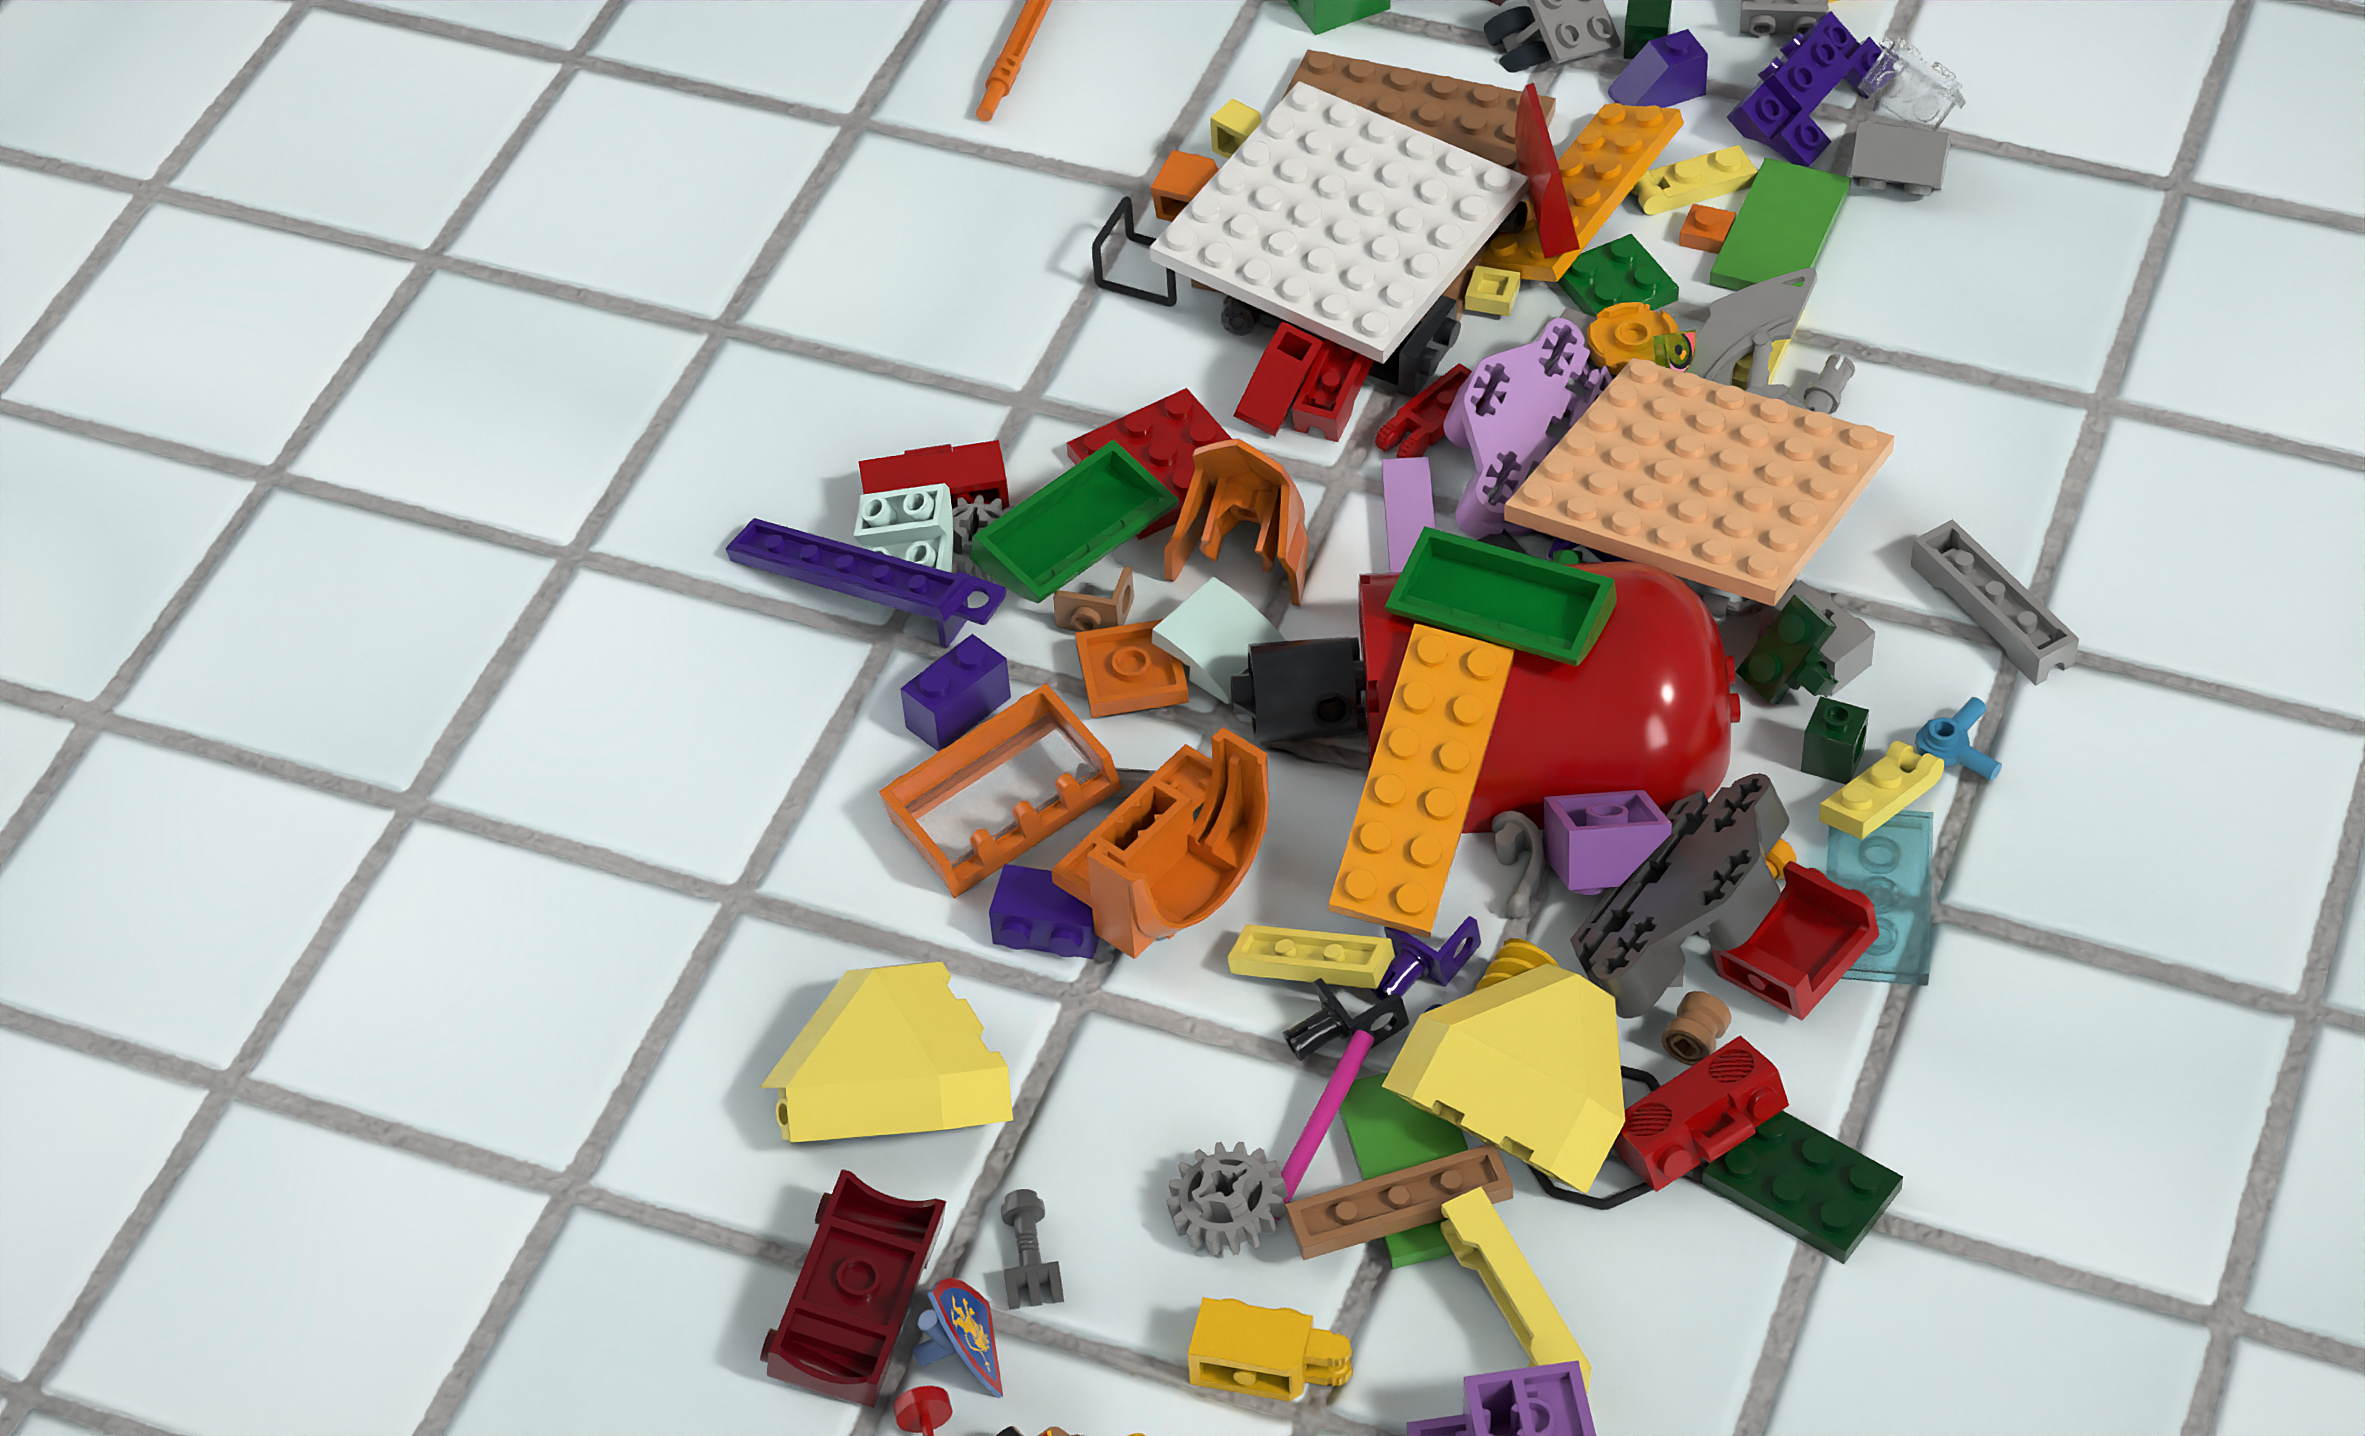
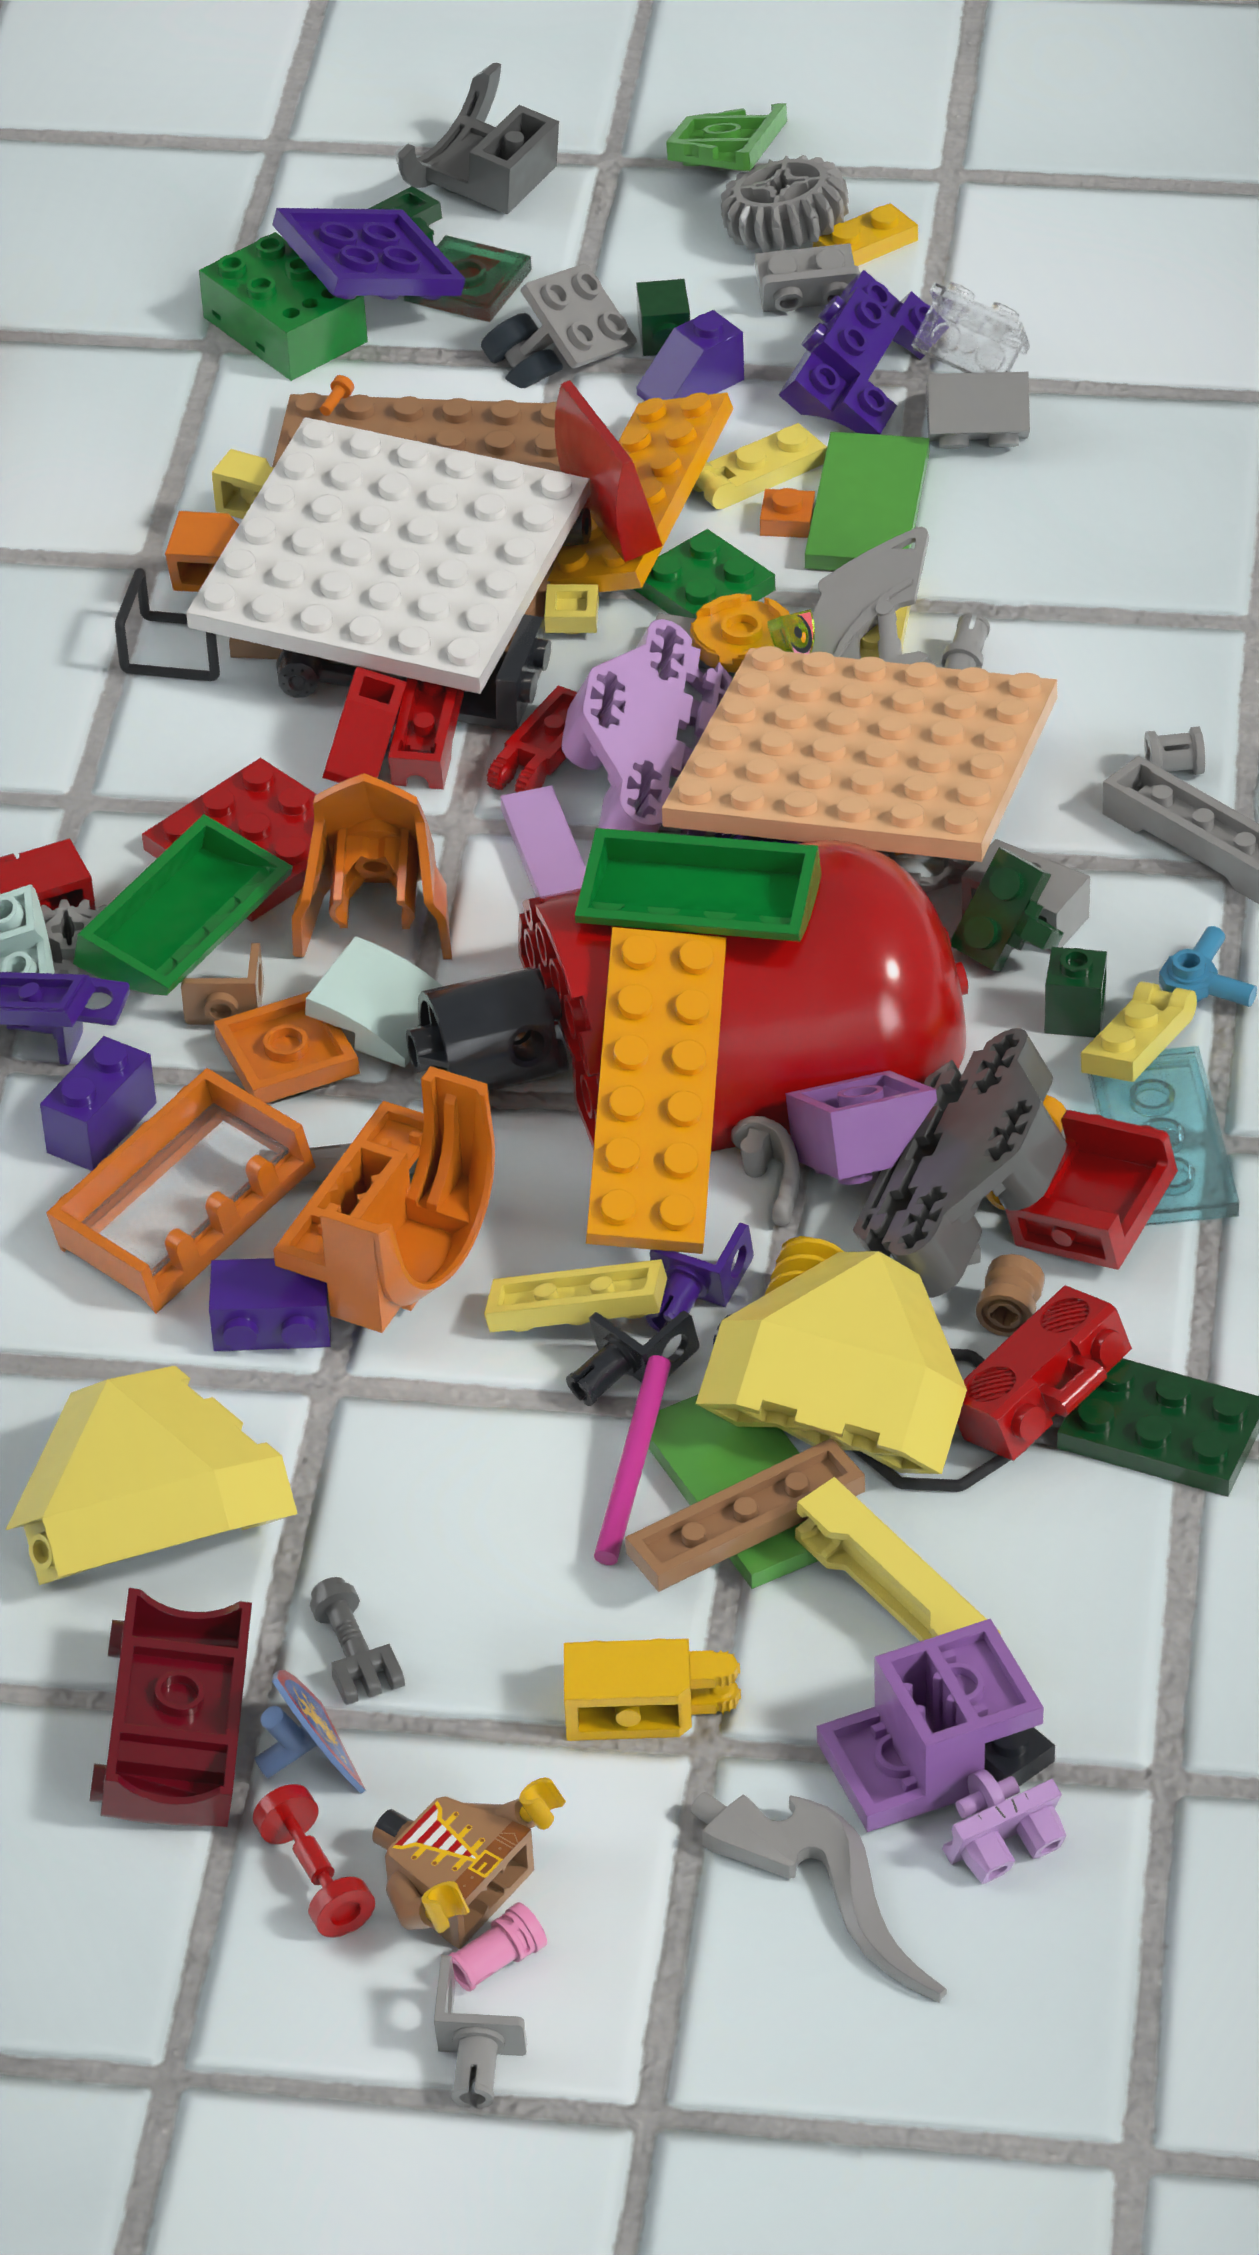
camera: 15 degrees left, 5 degrees down
light grey gear [1166,1141,1288,1256] -> none
none -> orange piece [319,375,355,416]
none -> light grey bush [1144,726,1205,775]

